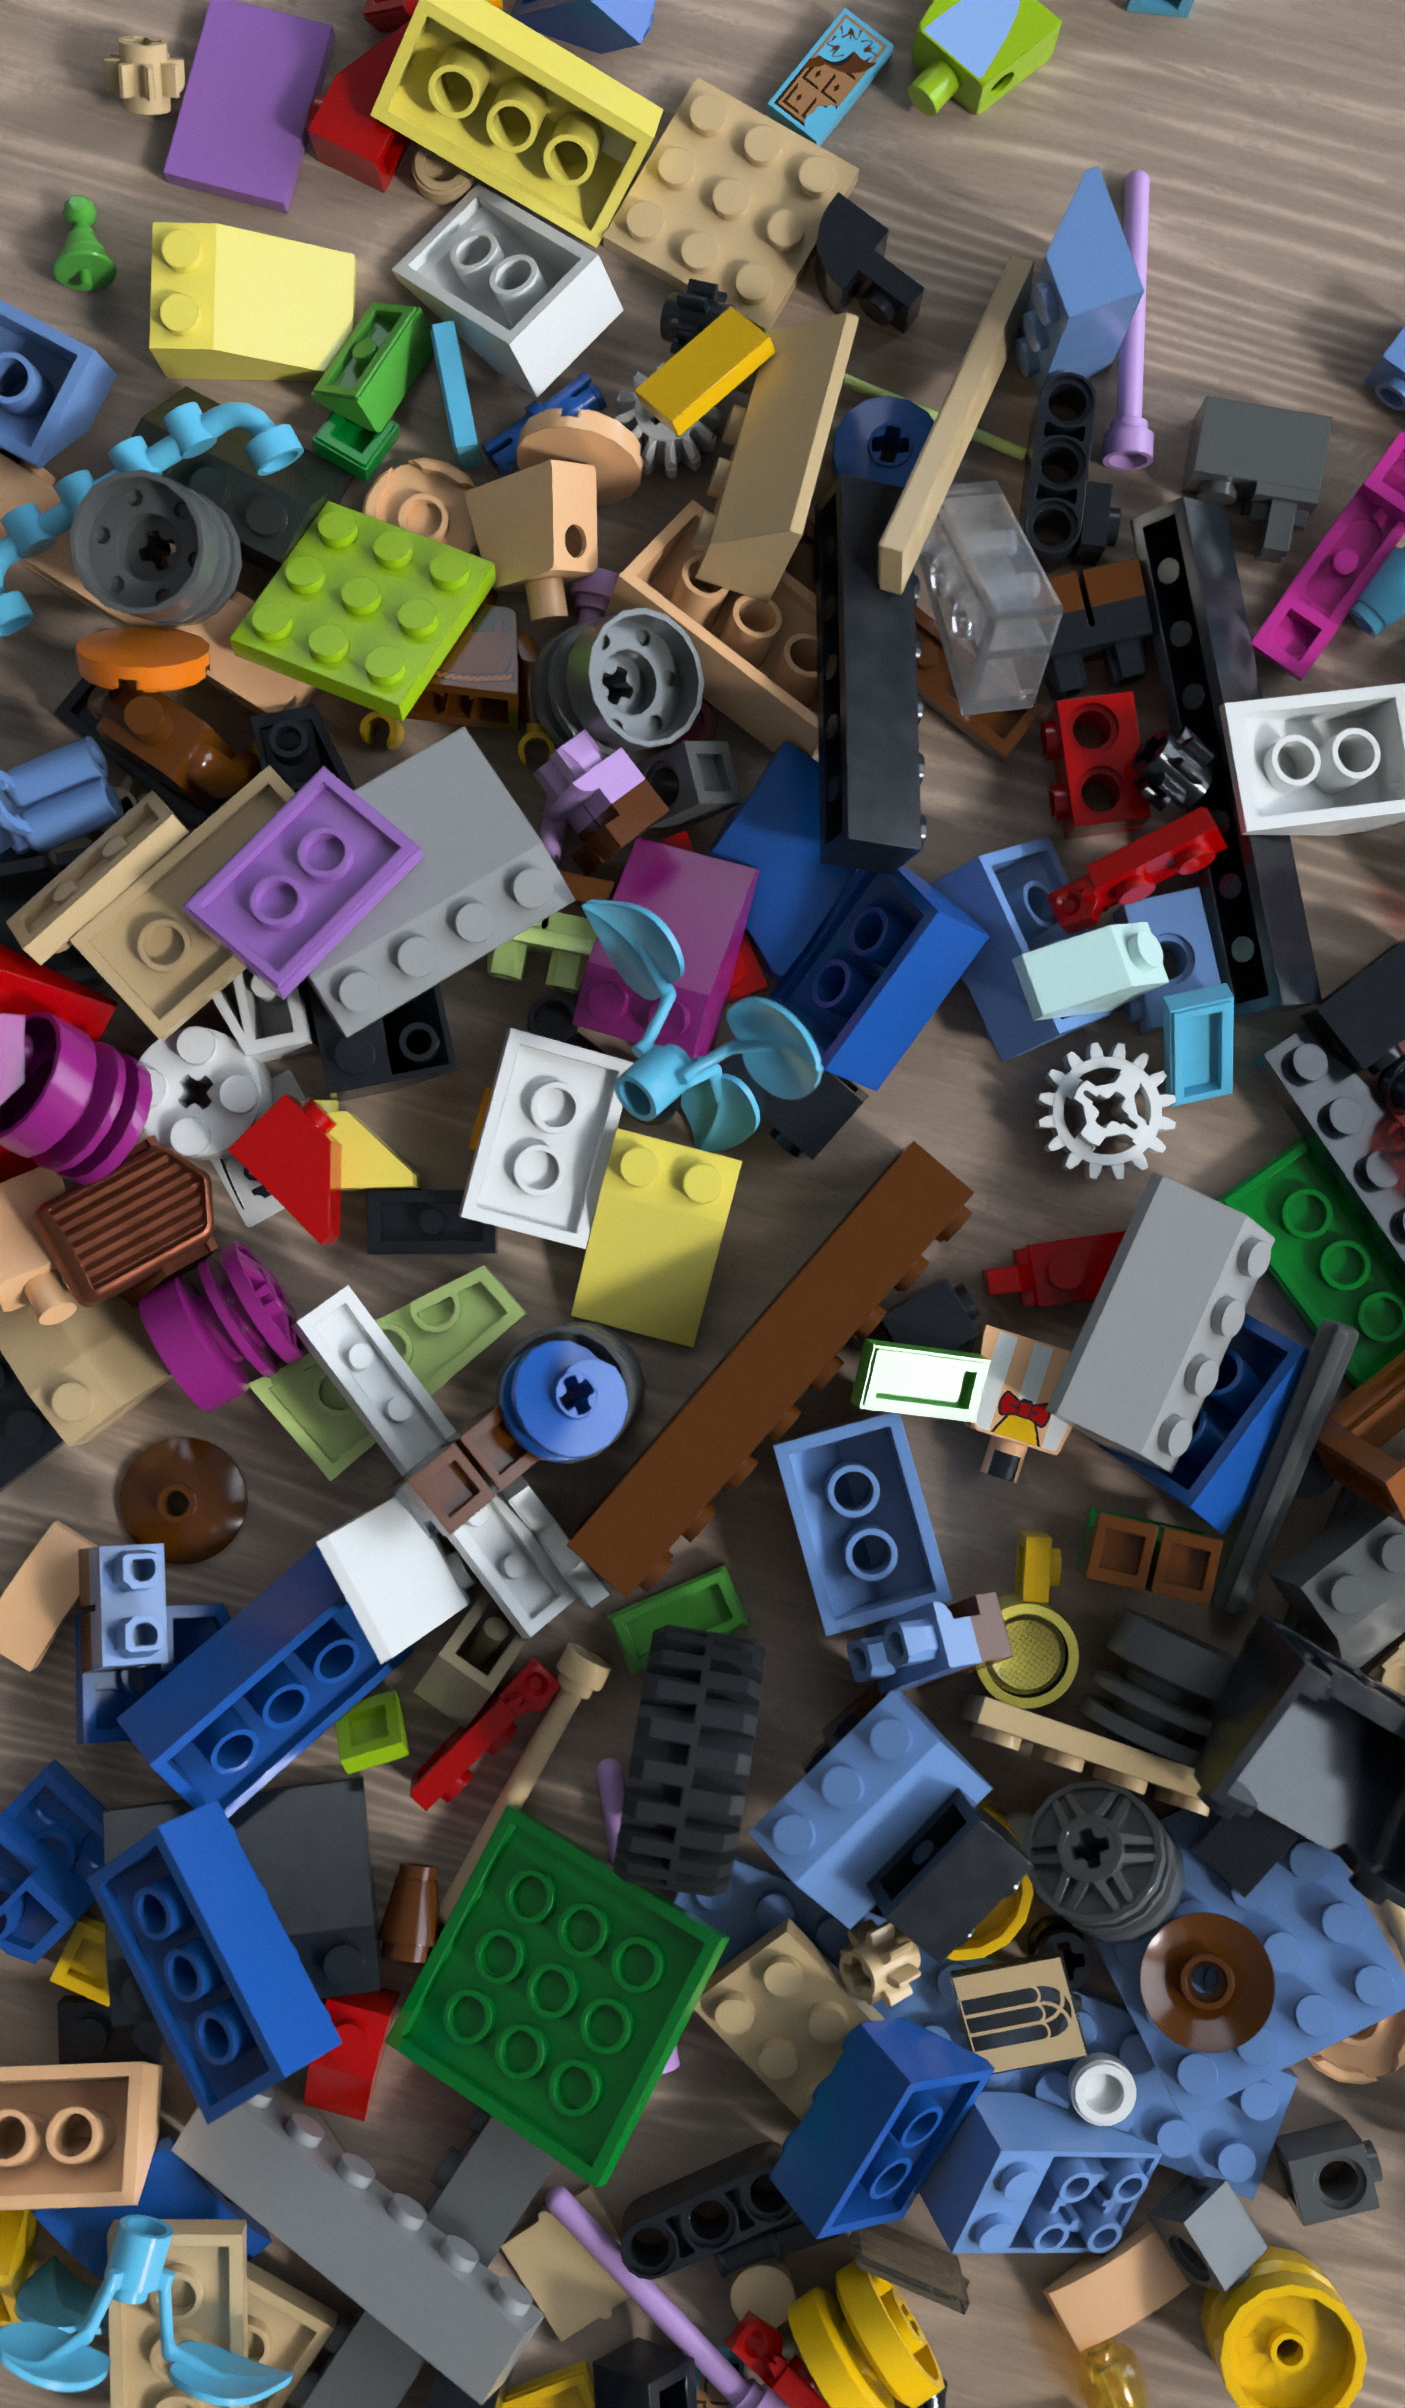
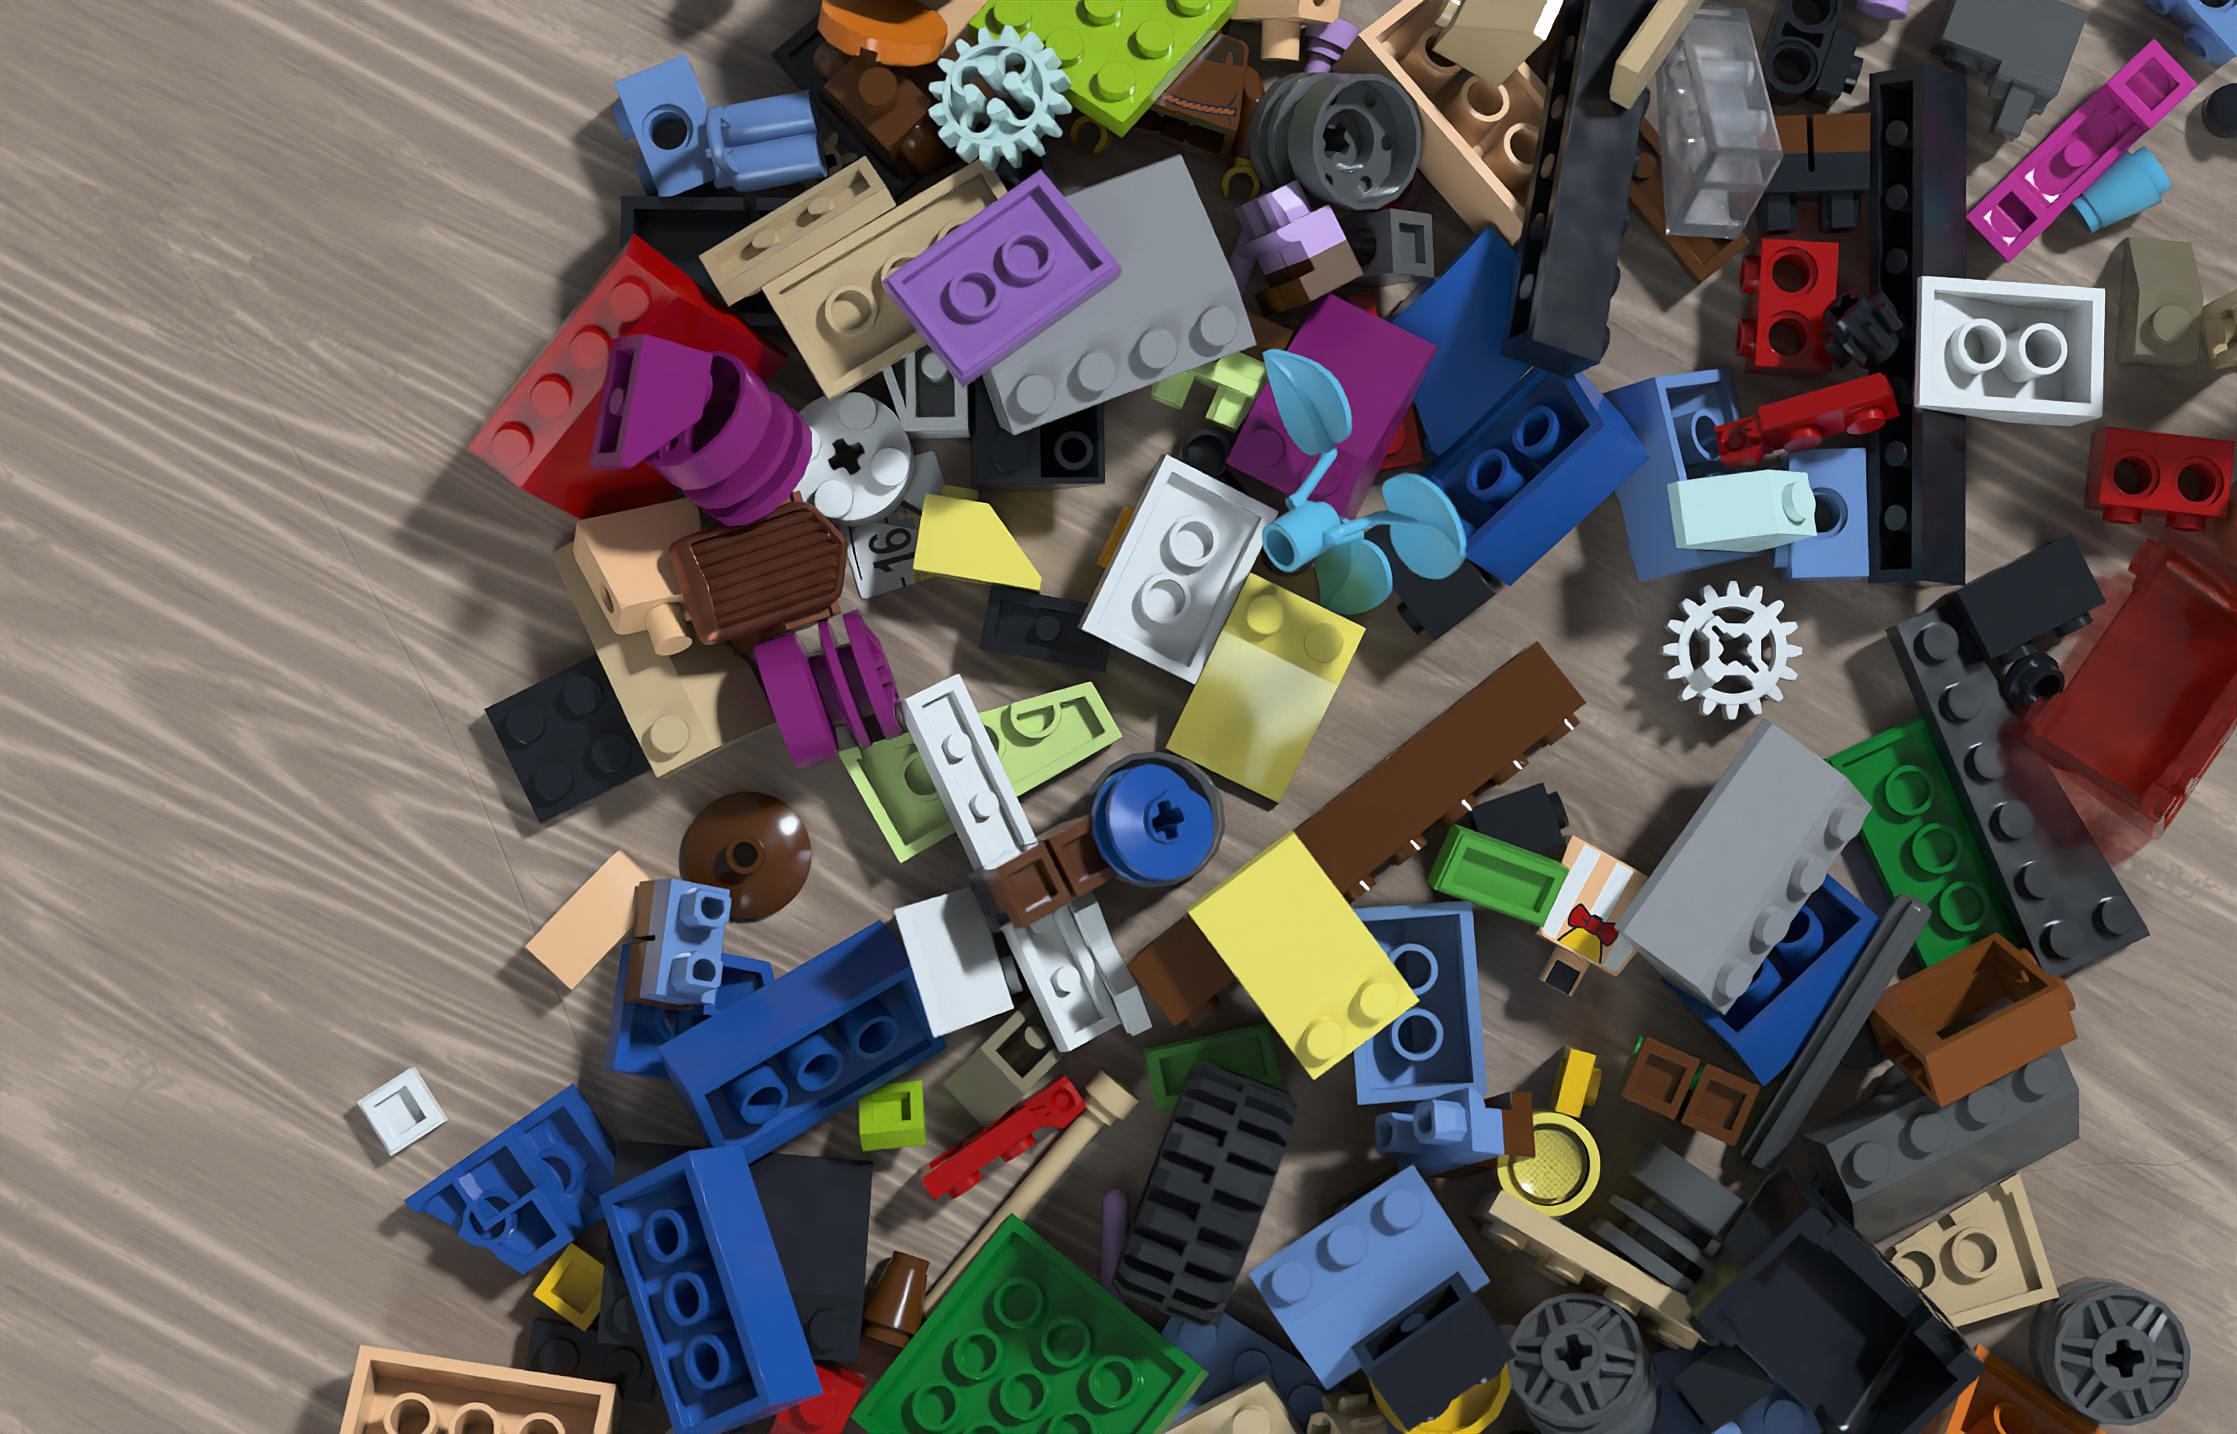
camera: 10 degrees right, 0 degrees up
red slope [228,1094,342,1245] -> none
red hinge [982,1230,1126,1307] -> none
medium azure tile [1163,983,1234,1107] -> none
none -> light aqua gear [928,25,1072,171]
none -> light yellow slope [1186,830,1419,1080]

